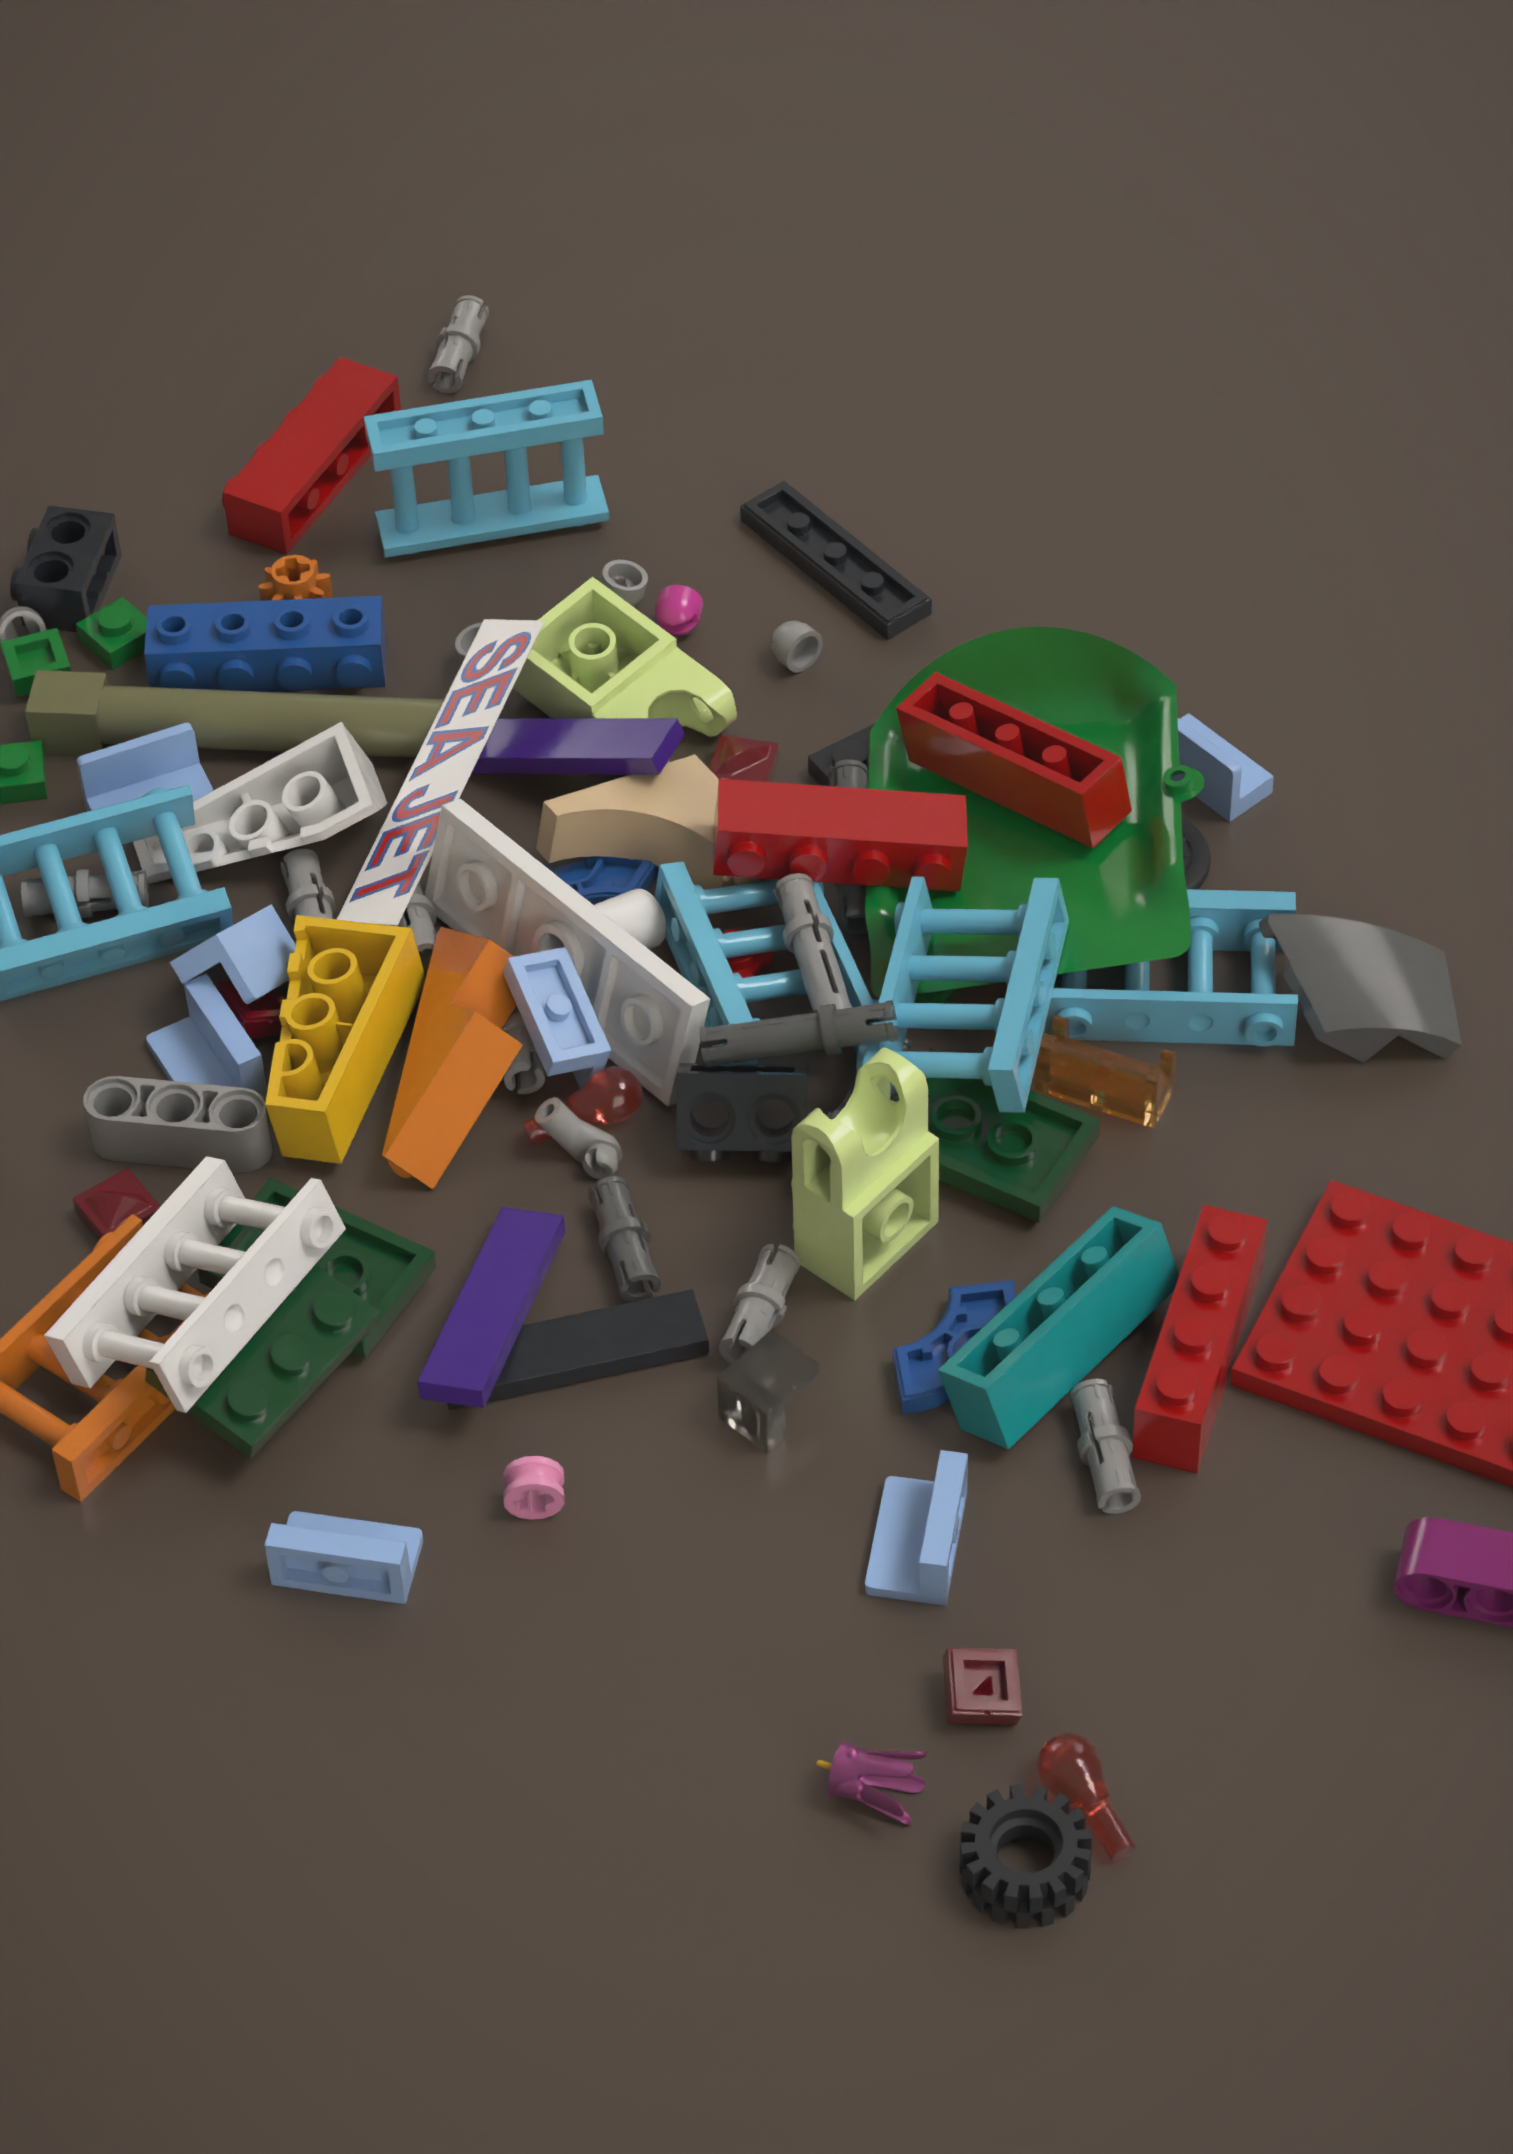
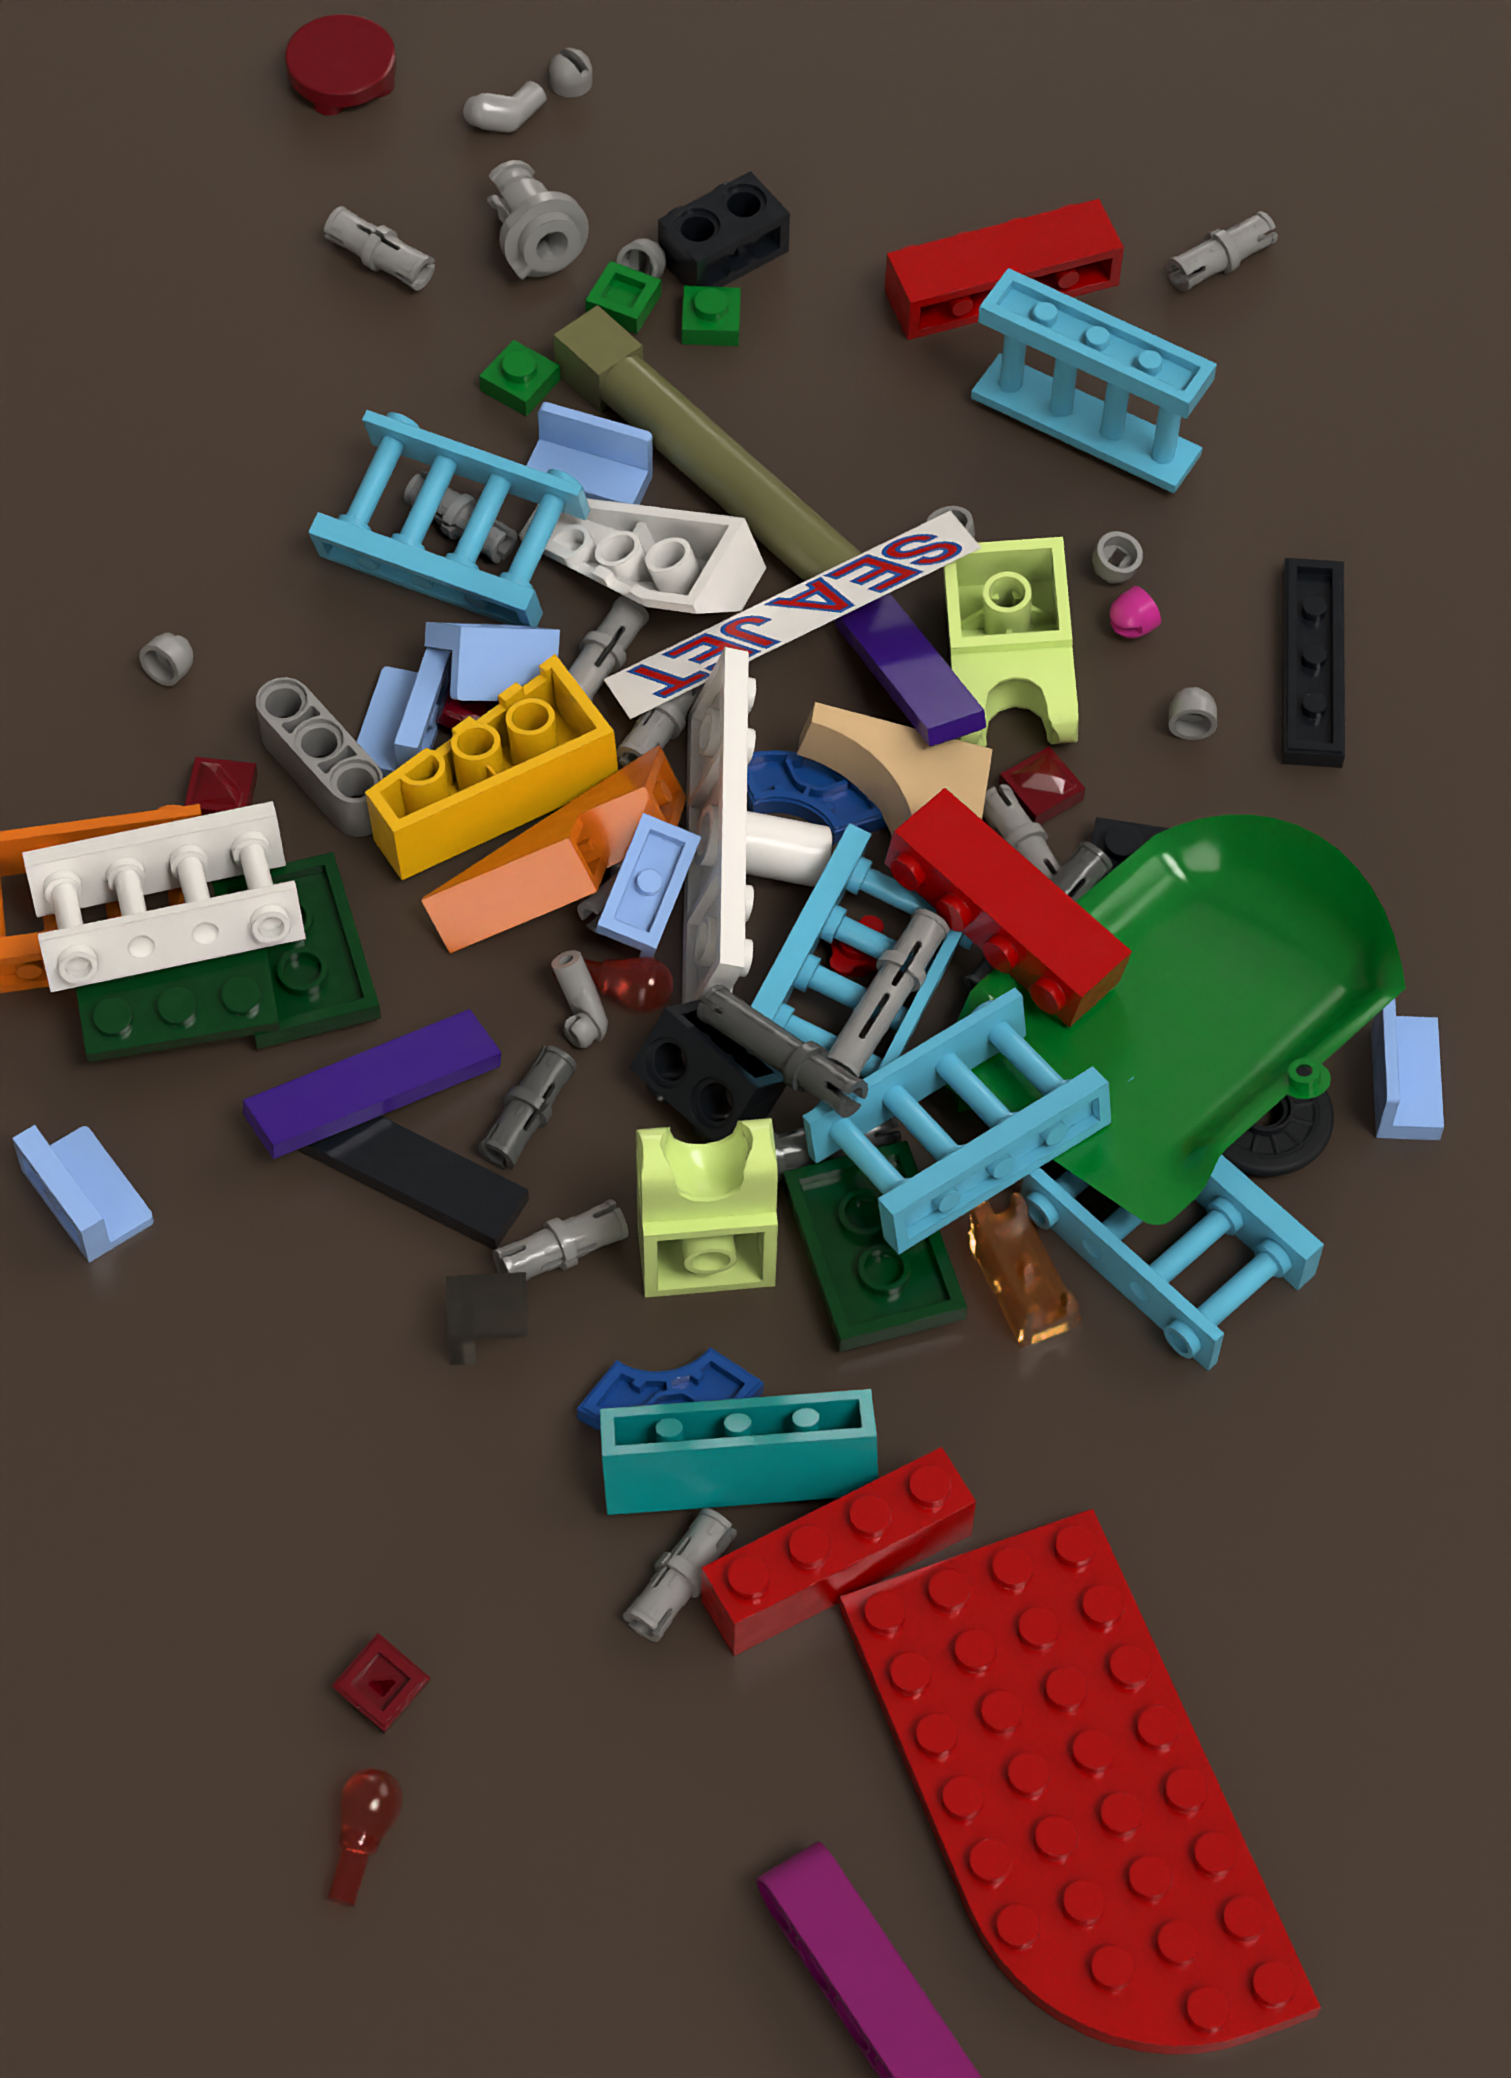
camera: 40 degrees right, 10 degrees up
blue brick [144,596,387,692] -> none
orange gear [258,555,333,601] -> none
bright pink bush [503,1456,565,1520] -> none
flat silver piece [816,1741,927,1825] -> none
light blue panel [865,1450,968,1606] -> none
red brick [896,672,1132,848] -> none
black tyre [960,1784,1092,1929] -> none
dark grey slope [1259,914,1462,1063] -> none

